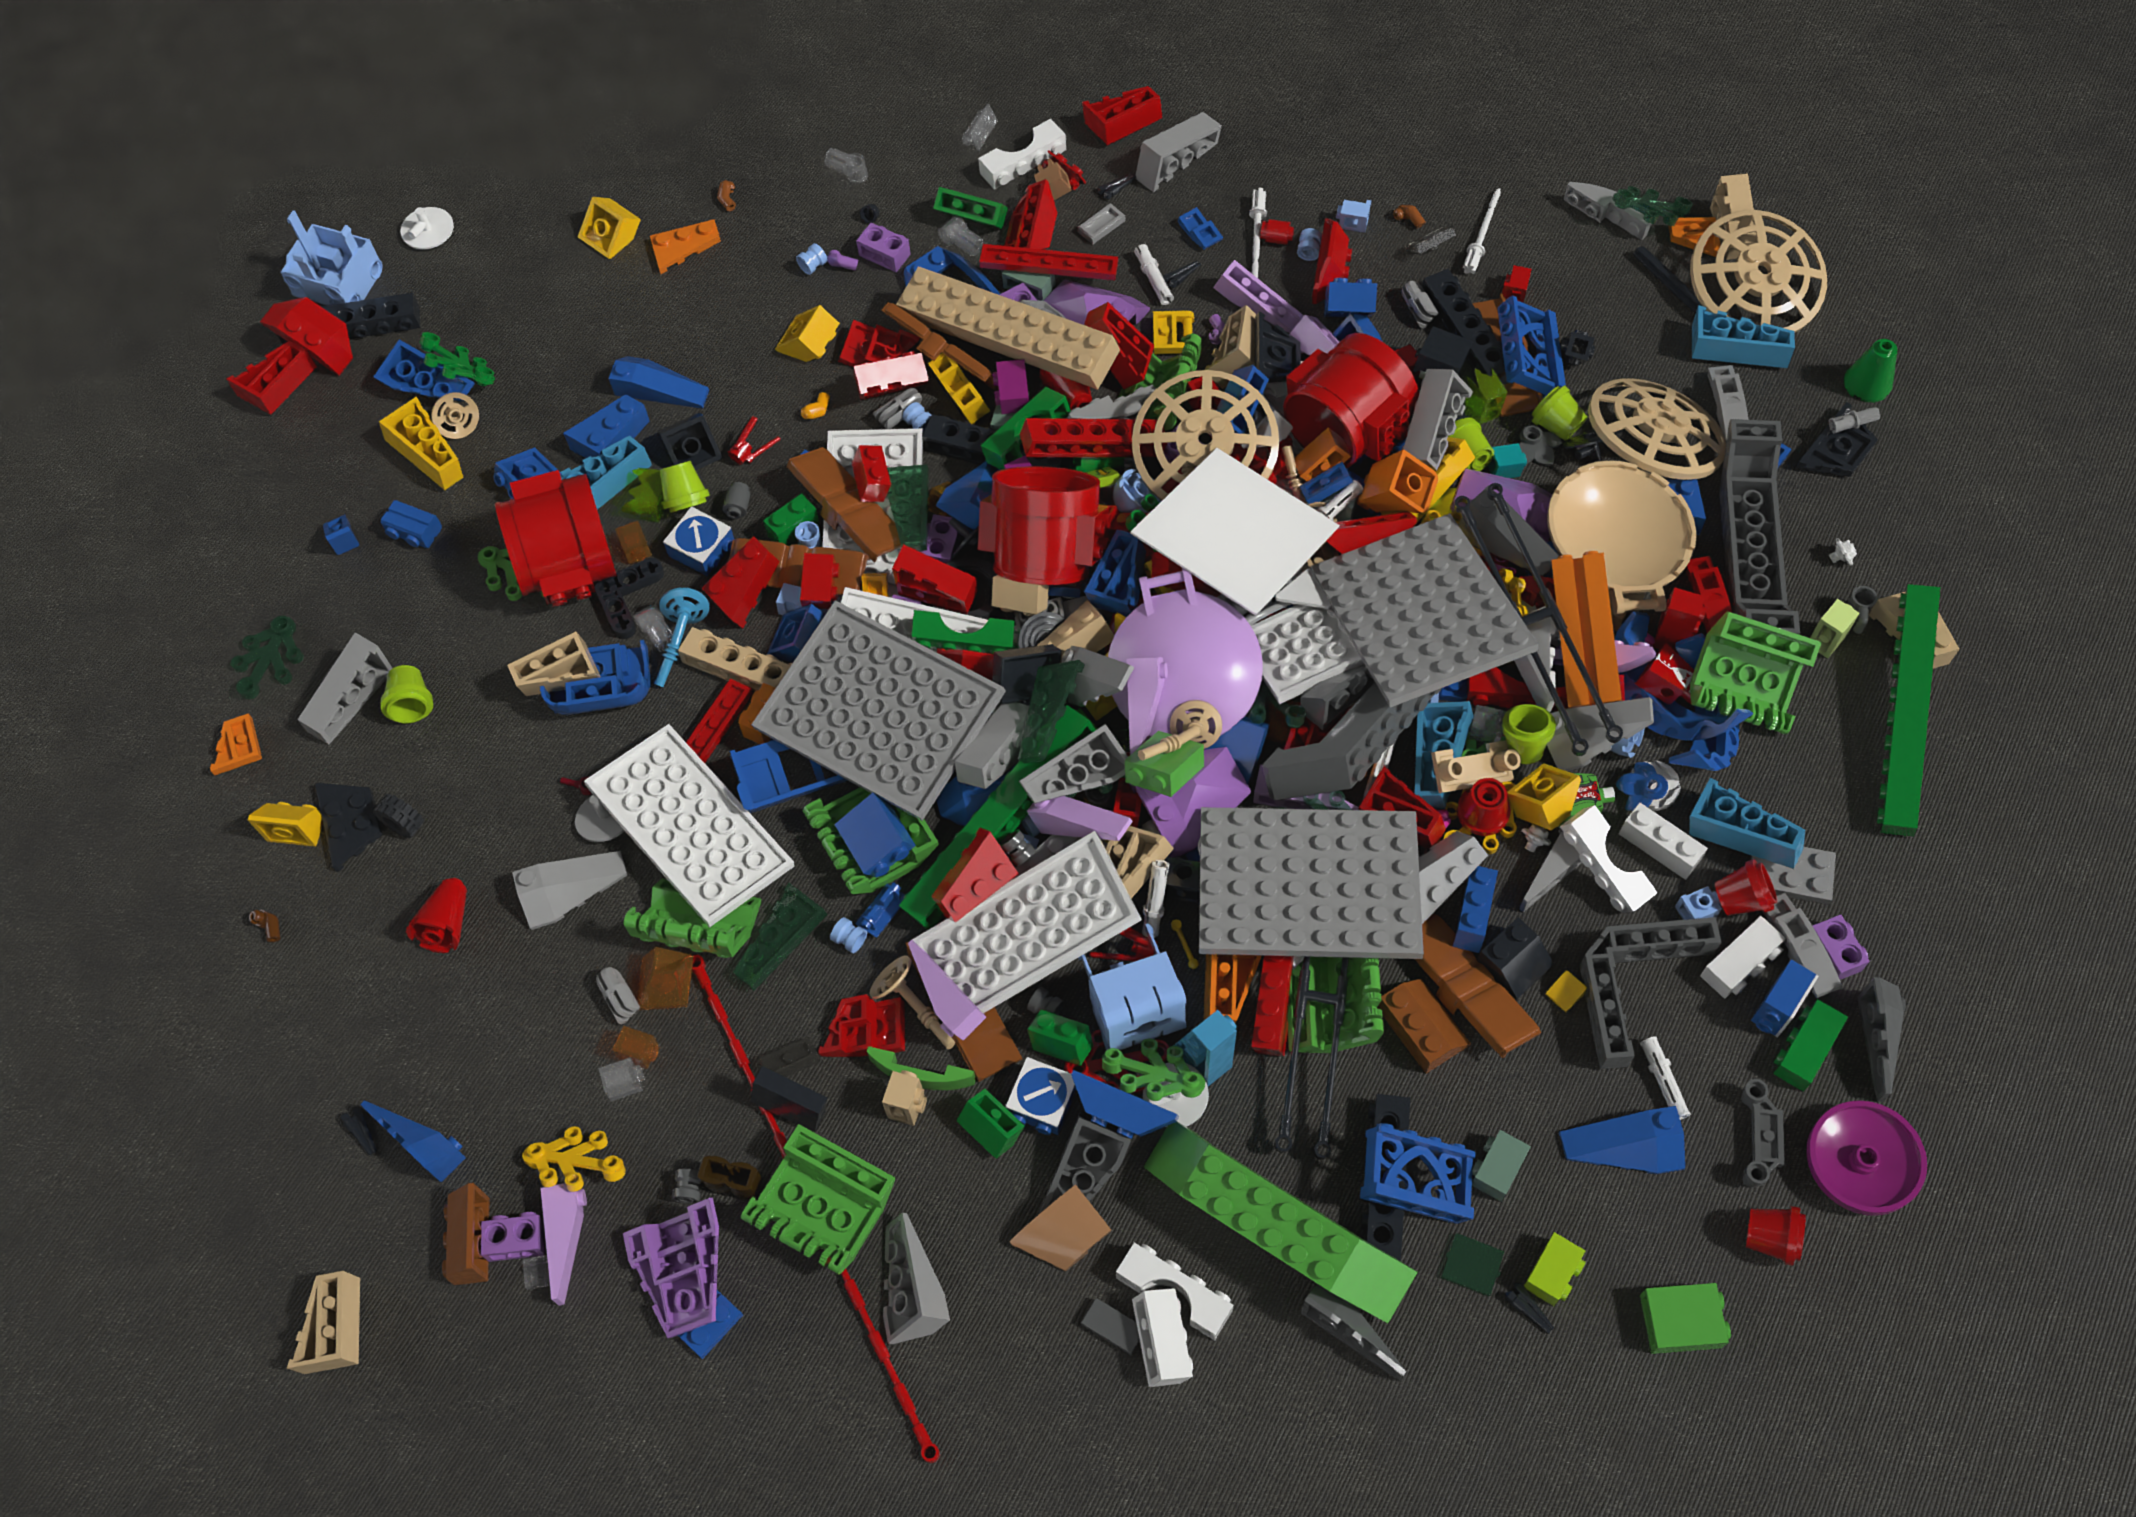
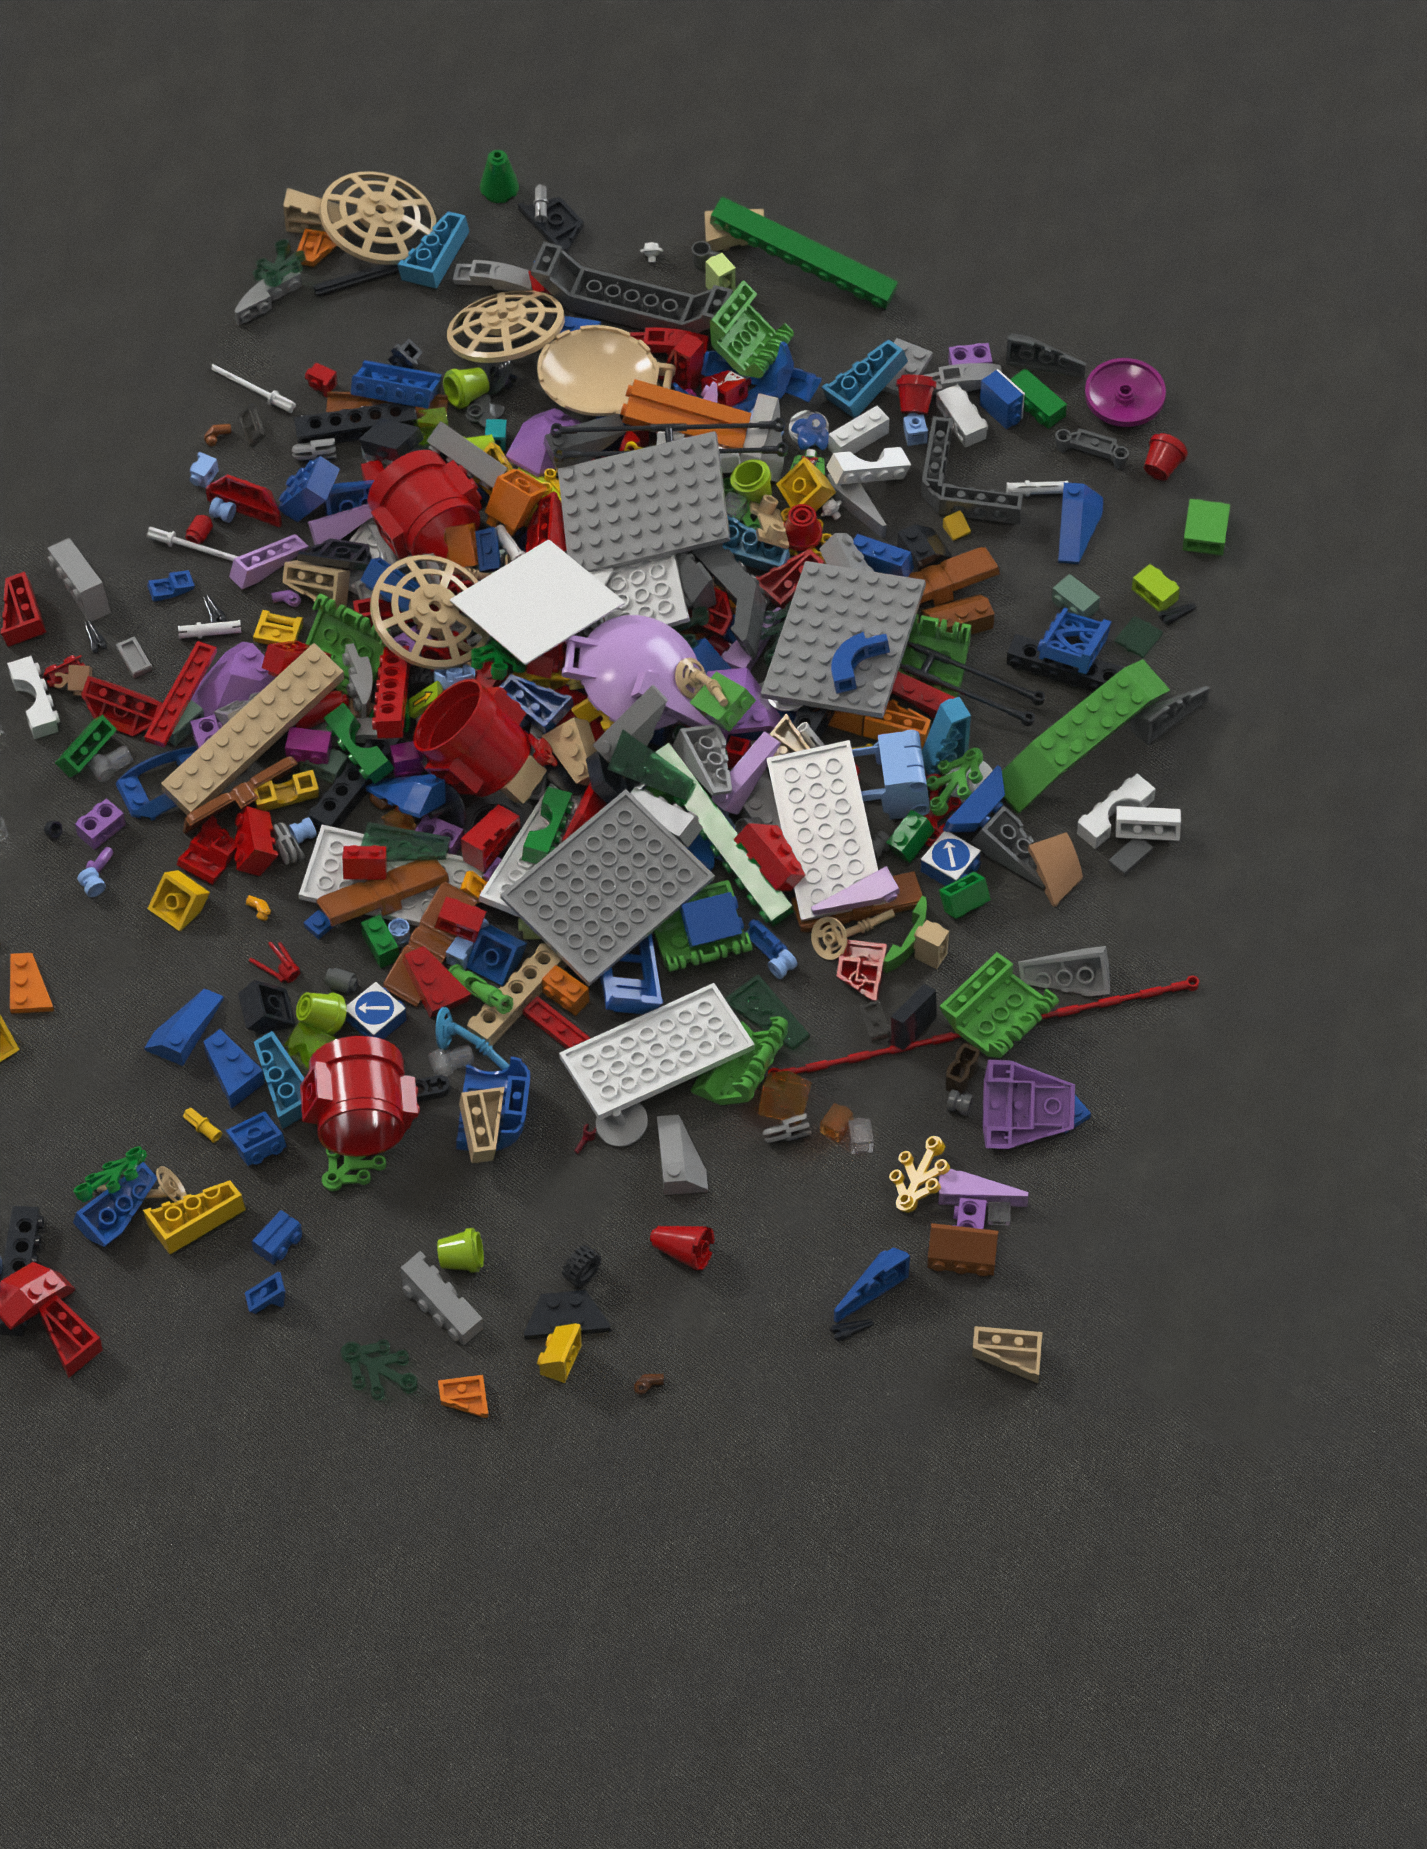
camera: 80 degrees left, 5 degrees down
none -> yellow axle [183,1108,222,1143]
none -> bright green piece [448,964,514,1014]
none -> red plate [528,733,558,767]
none -> blue arch [831,632,890,694]

